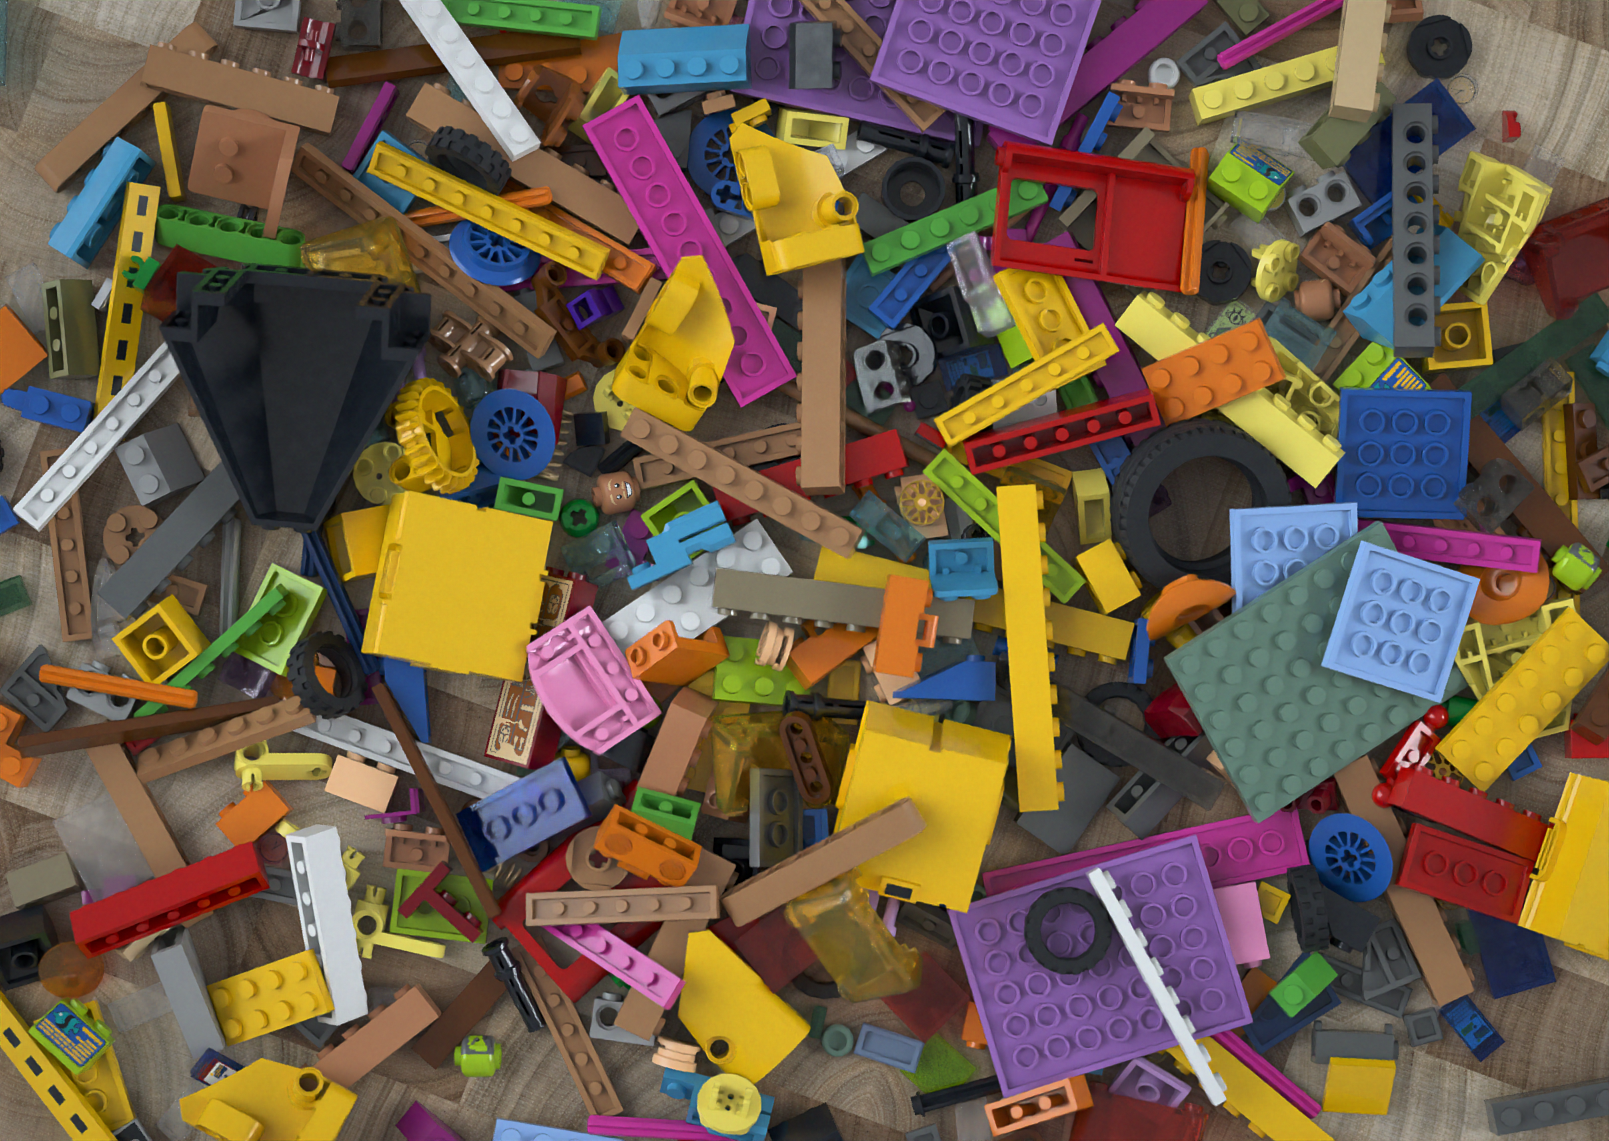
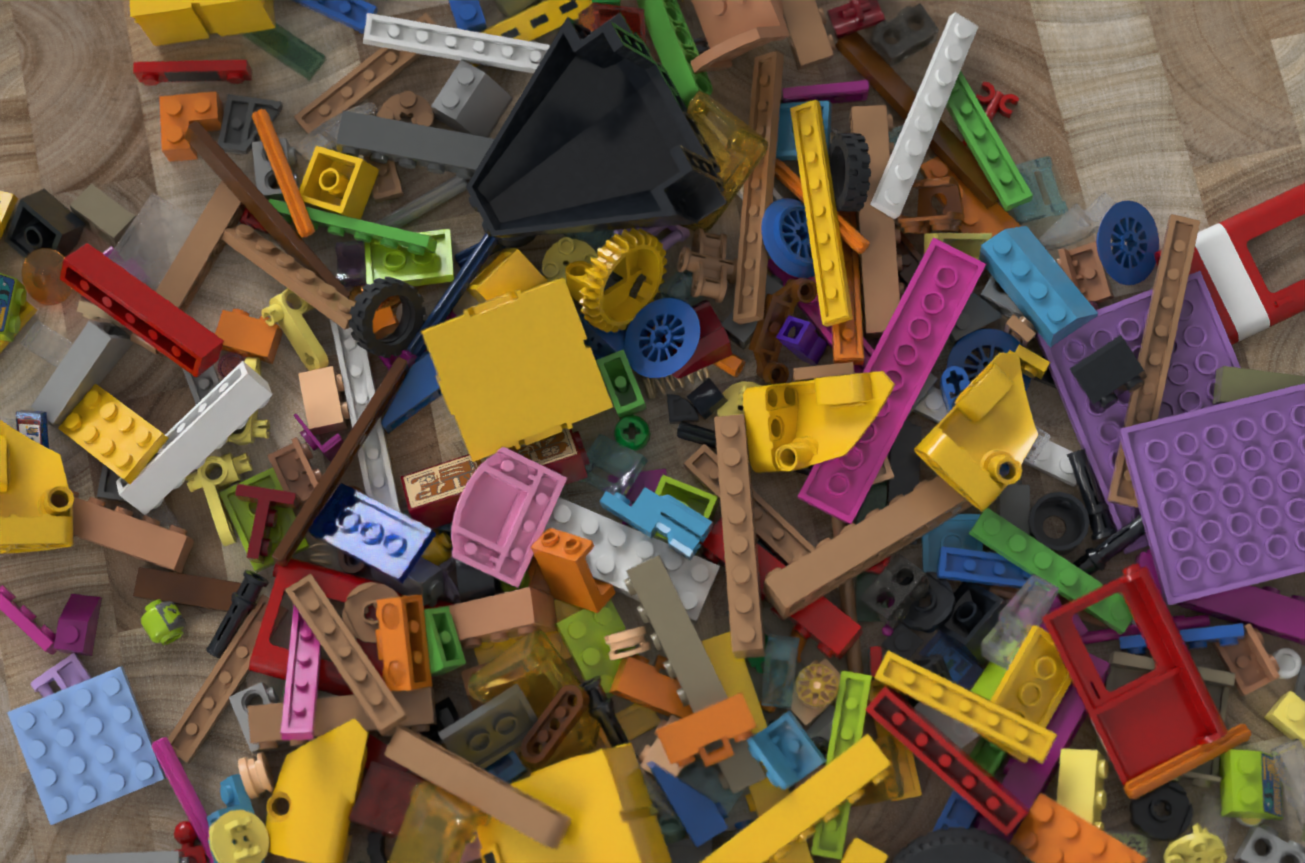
camera: 65 degrees right, 10 degrees down
nougat head [591,471,640,515] -> none
light yellow slope [775,107,849,150] -> none
light yellow slope [1072,468,1112,545] -> none

